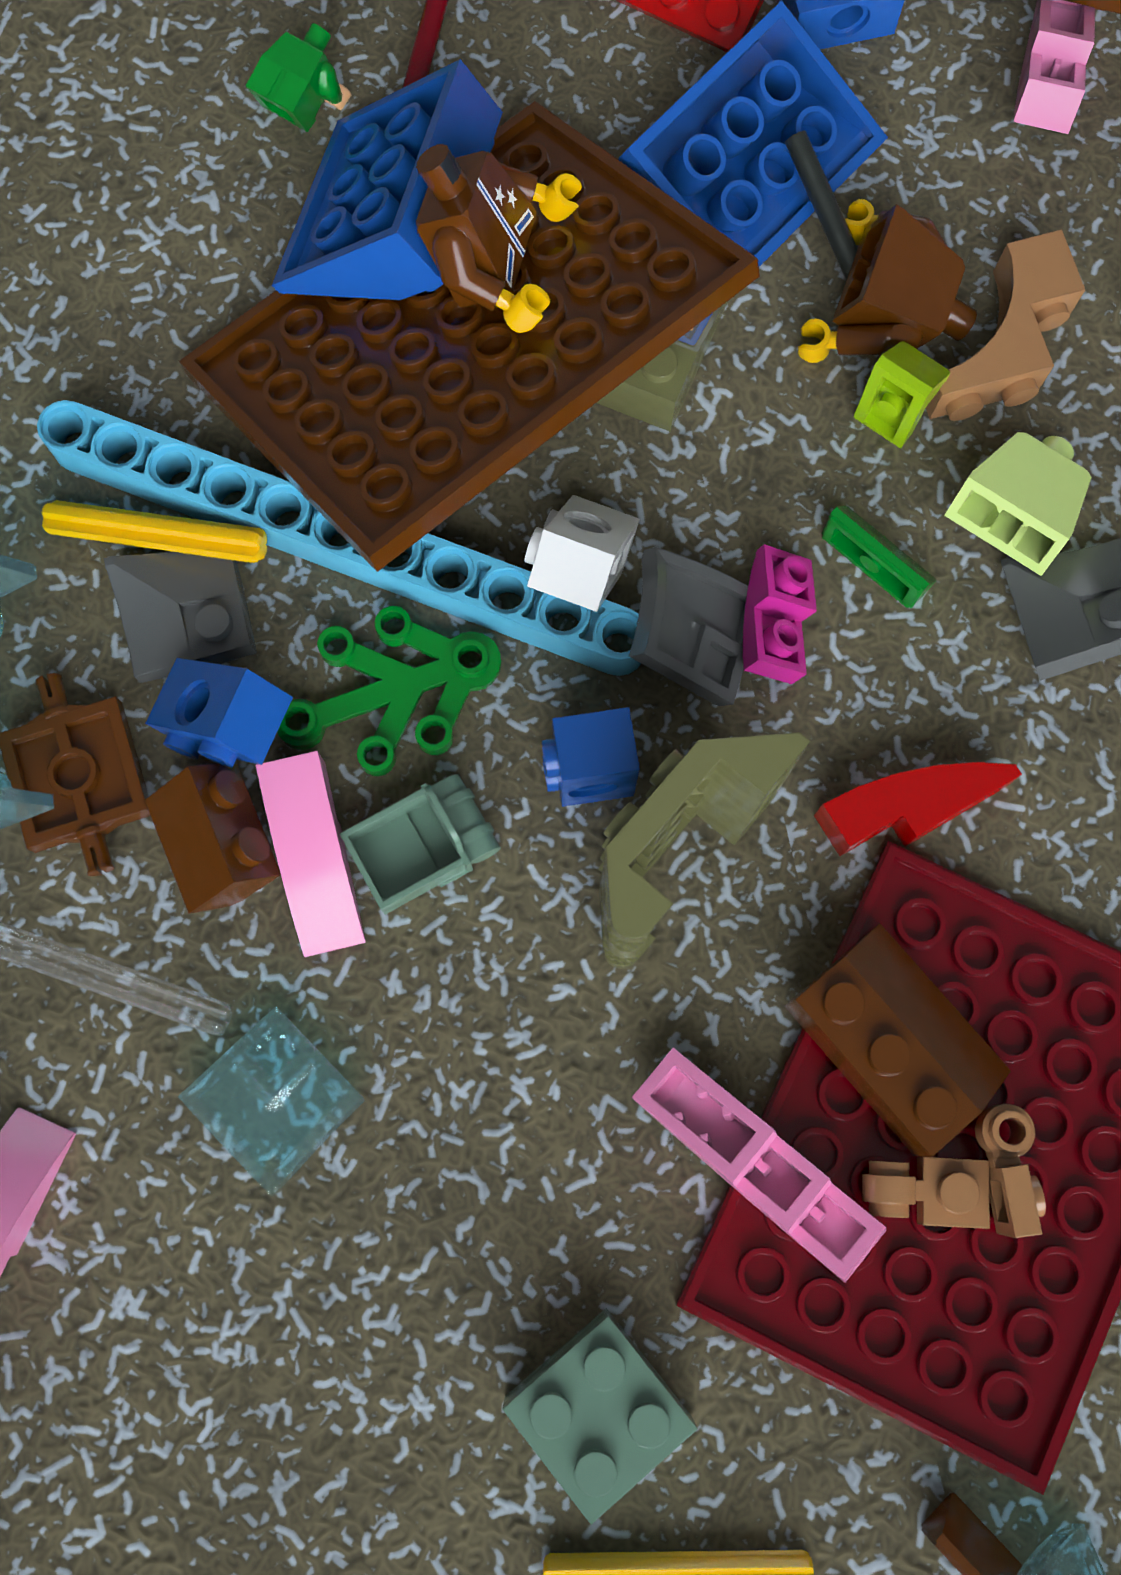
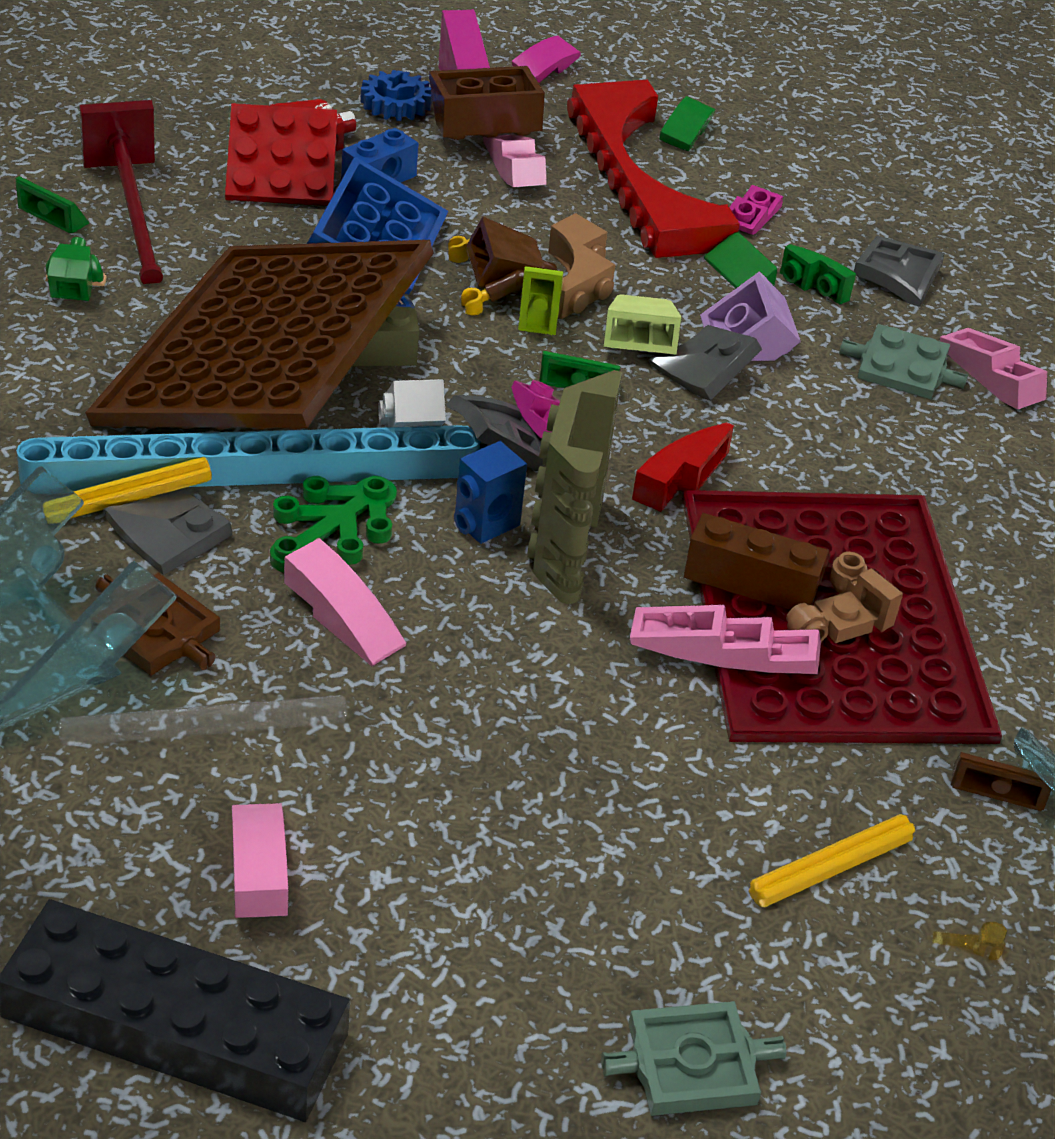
camera: 35 degrees left, 35 degrees down
blue brick [145,658,293,768] -> none
reddish brown brick [145,762,281,914] -> none
clear light blue plate [178,1006,365,1197] -> none
blue slope [271,59,503,300] -> none
sand green piece [340,774,501,915] -> none
reddish brown torso [416,144,582,333] -> none
sand green brick [502,1308,698,1525] -> none
pearl dark grey bar [785,130,858,280] -> none

